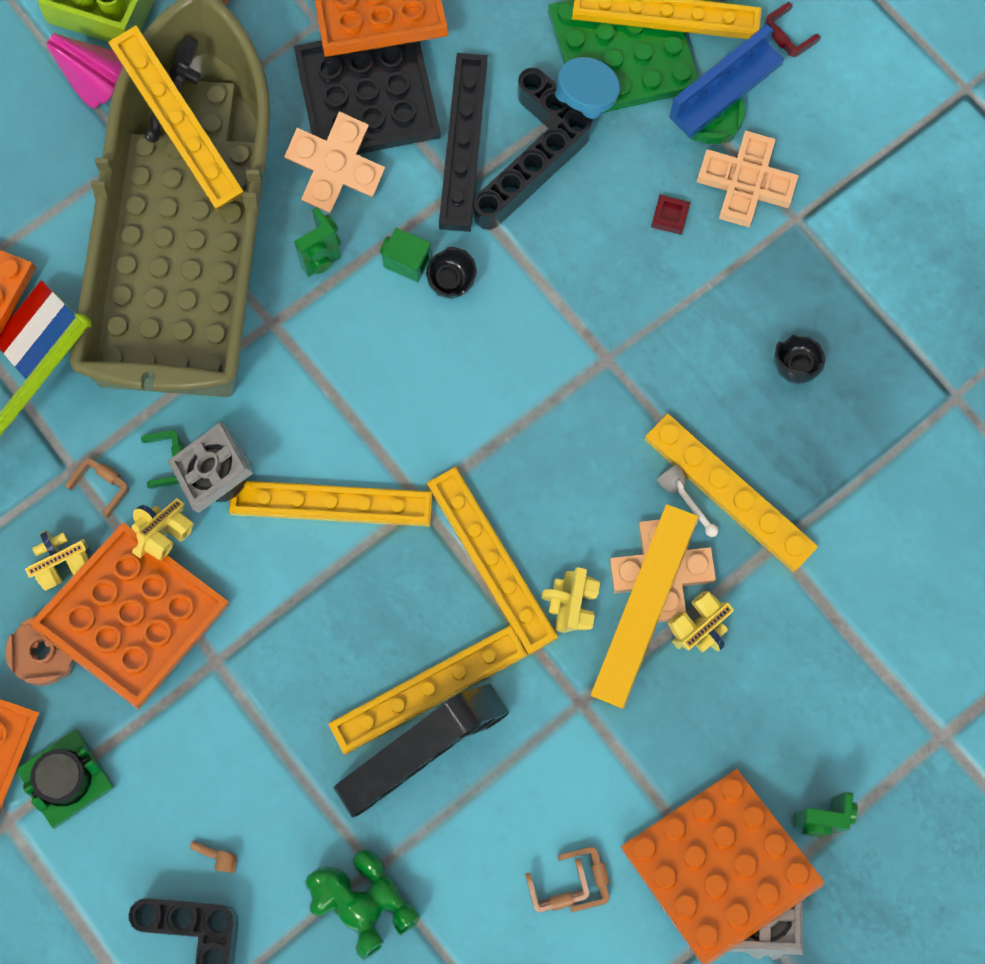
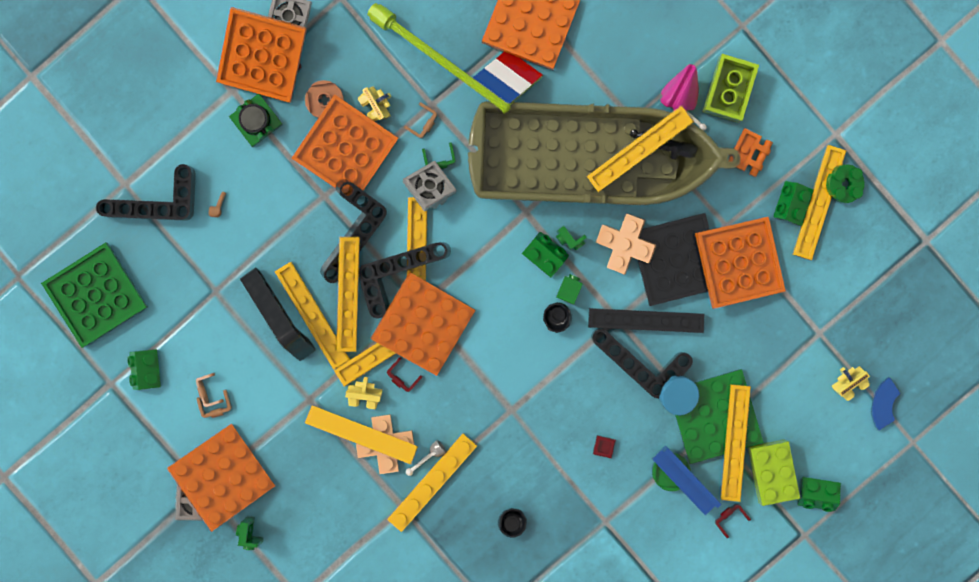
camera: 90 degrees right, 15 degrees up
light yellow hips [132,498,194,561] -> none
green animal [305,849,421,960] -> none
light yellow hips [667,591,734,653] -> none
light nougat plate [697,130,799,227] -> none
none -> black beam [320,179,387,283]
none -> yellow tile [336,237,360,352]
none -> black beam [359,242,451,319]
none -> orange plate [371,272,475,376]
none -> dark red piece [387,357,422,392]
none -> green bracket [522,232,569,278]

